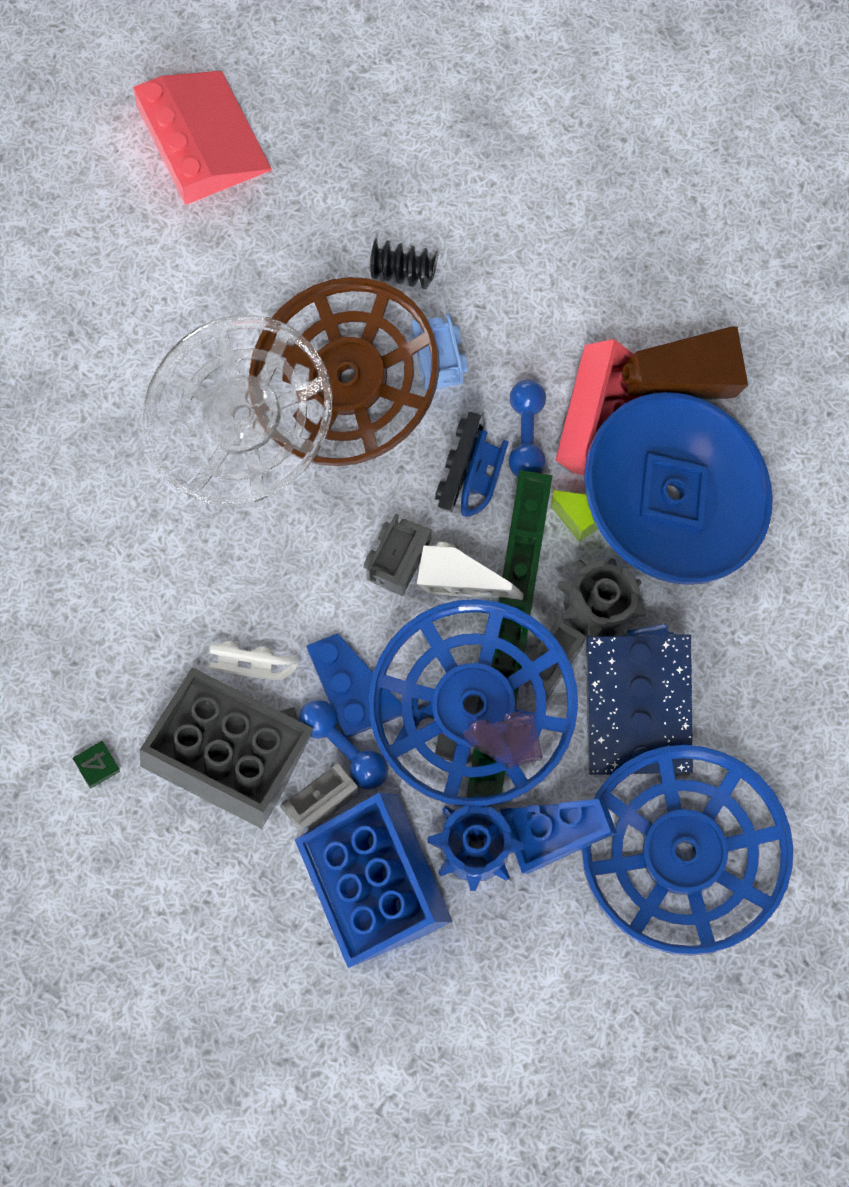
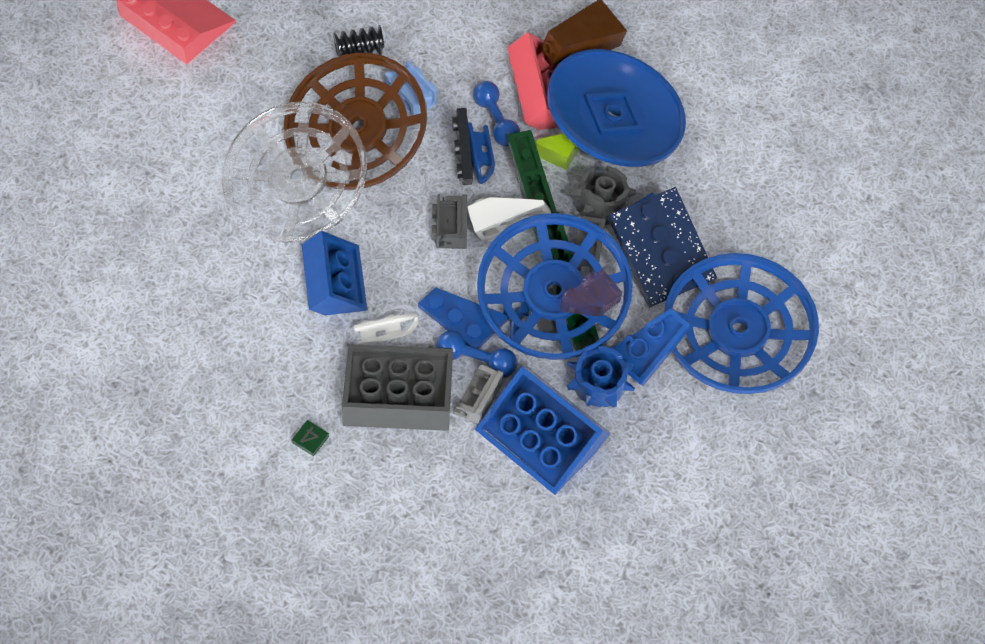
camera: 25 degrees left, 10 degrees down
none -> blue slope [301,231,368,316]

